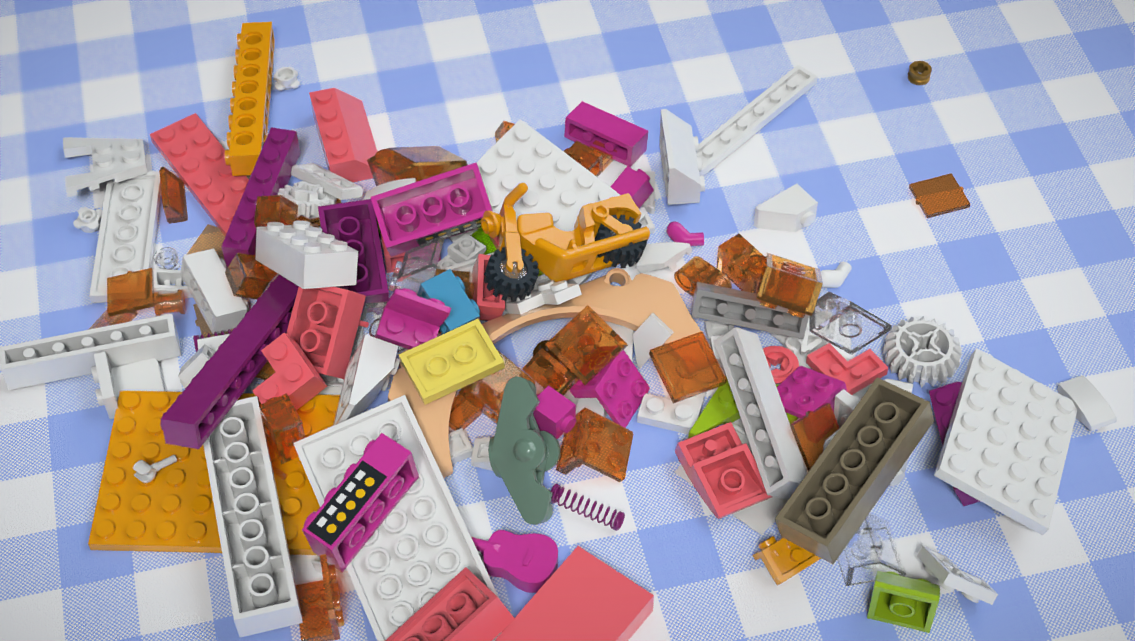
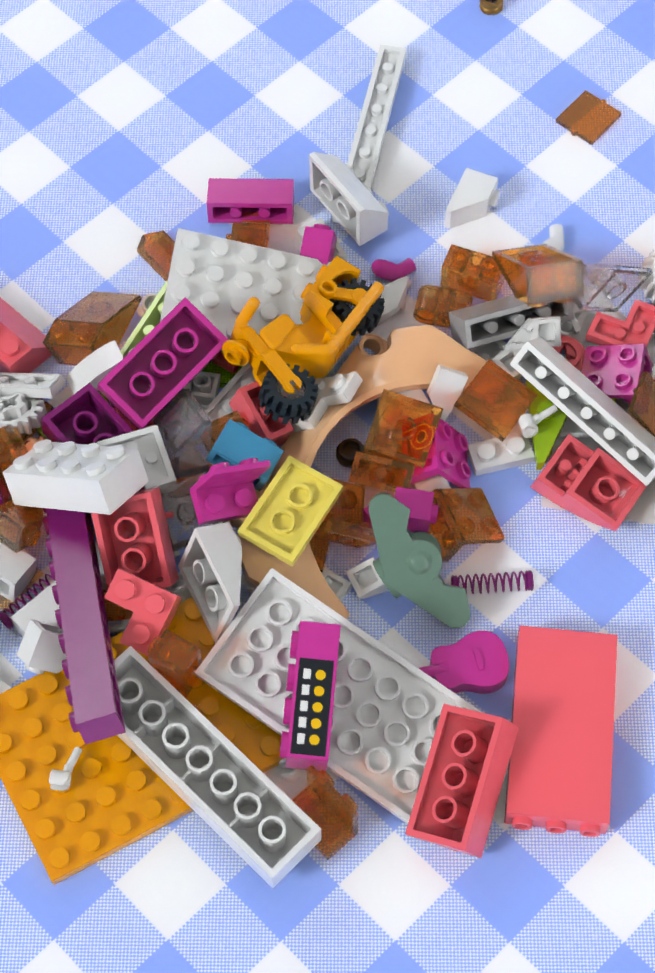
camera: 30 degrees left, 10 degrees up
none -> white plate [97,425,177,489]
none -> white tile [505,316,561,351]
none -> white hand [519,405,558,438]

